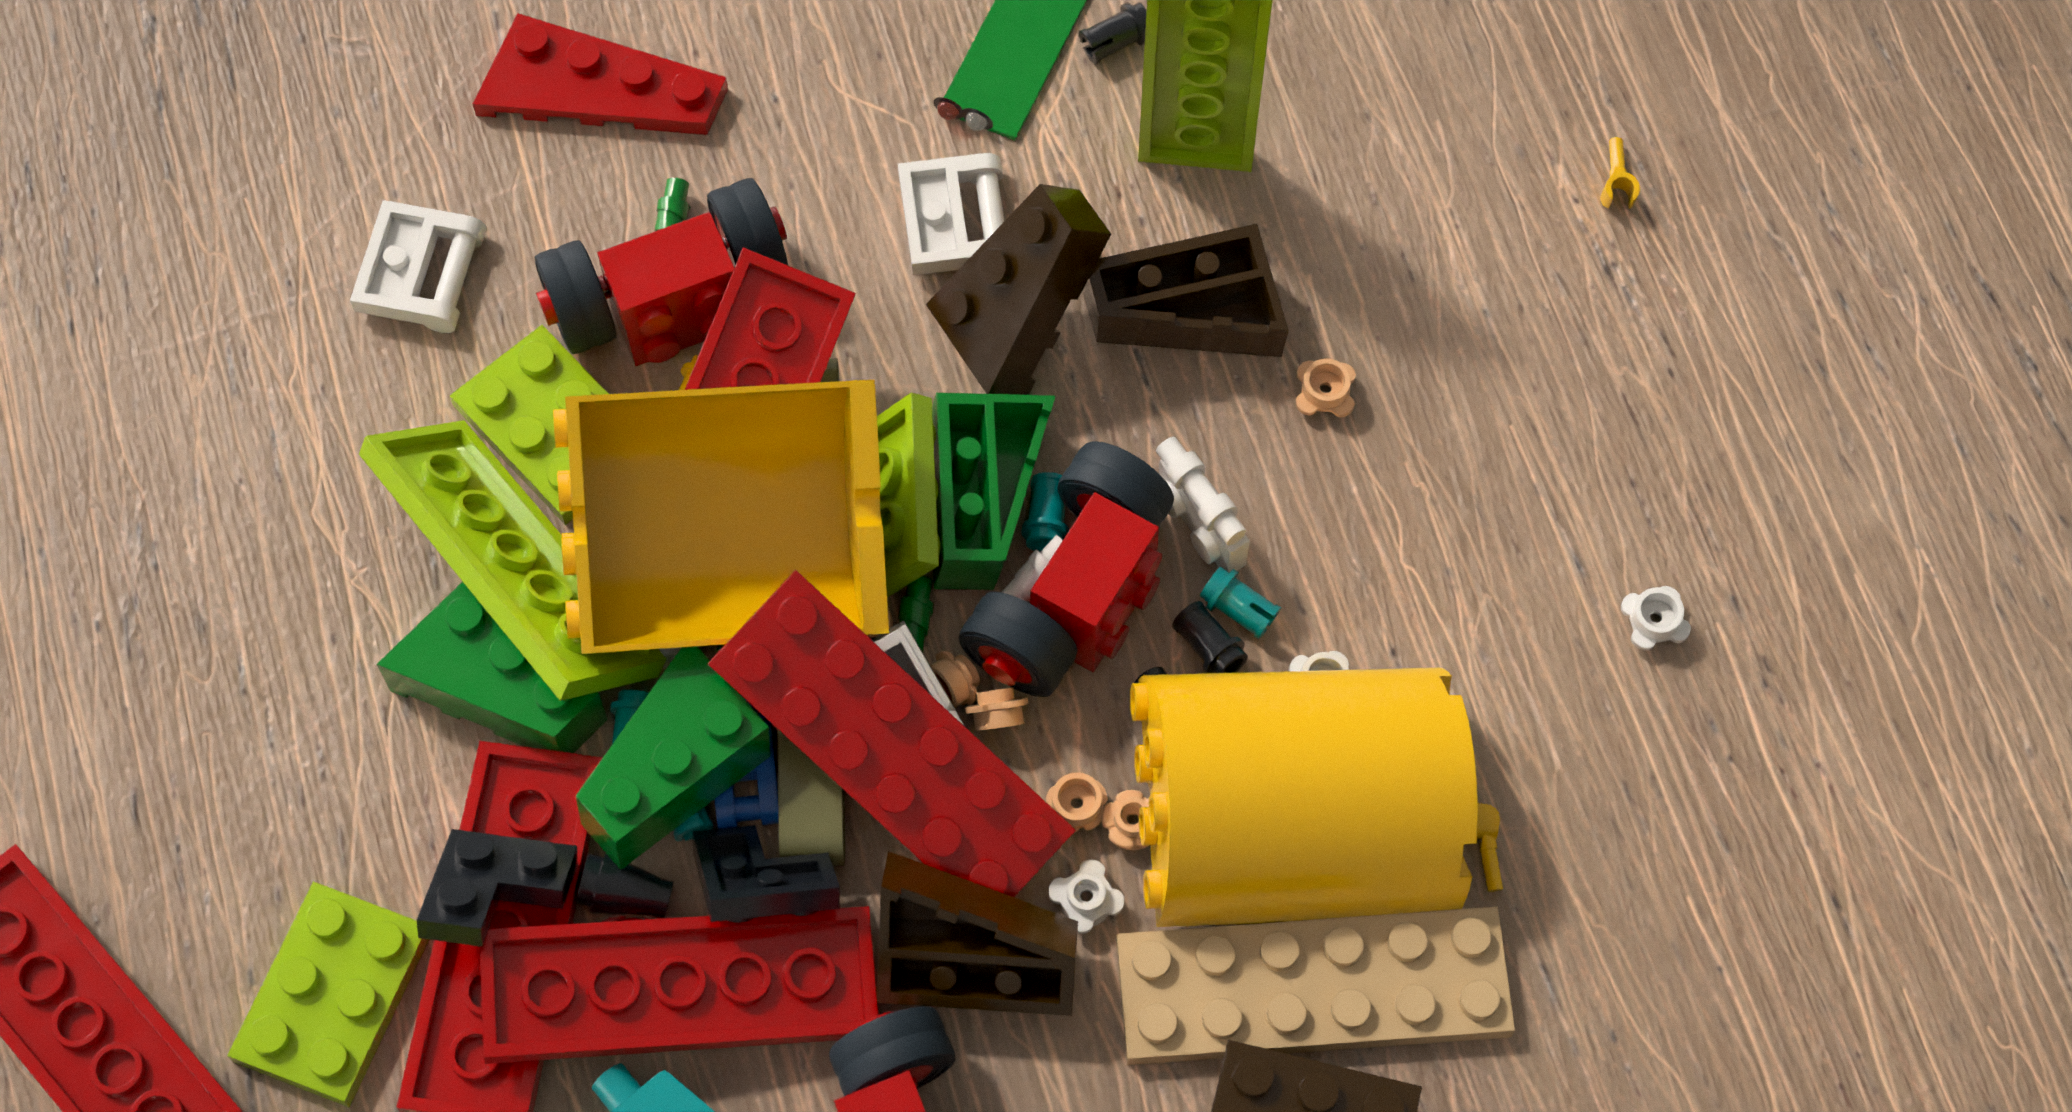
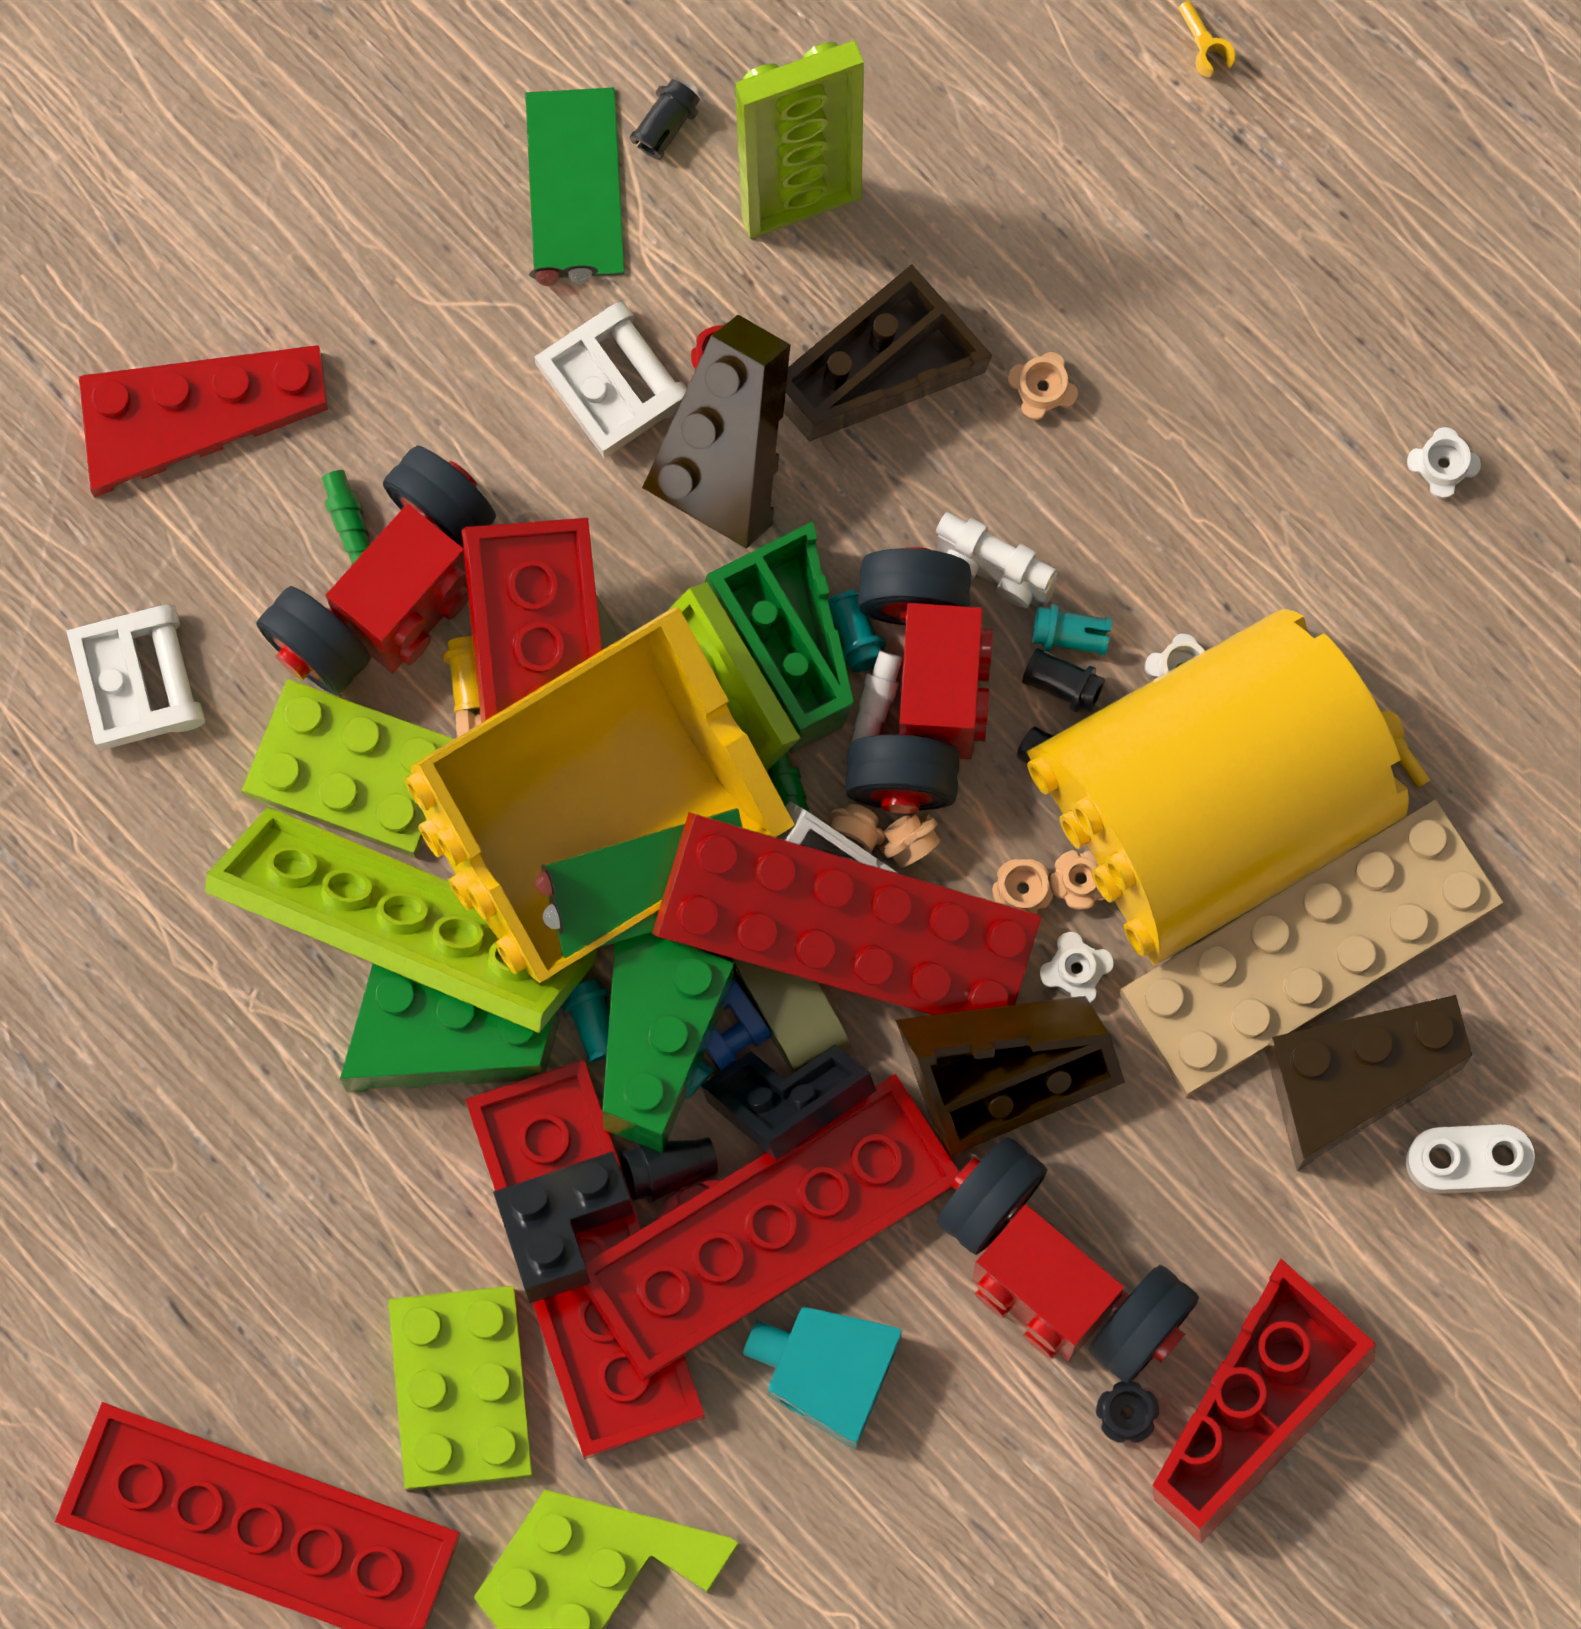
camera: 25 degrees left, 10 degrees up
none -> green piece [535,808,743,958]

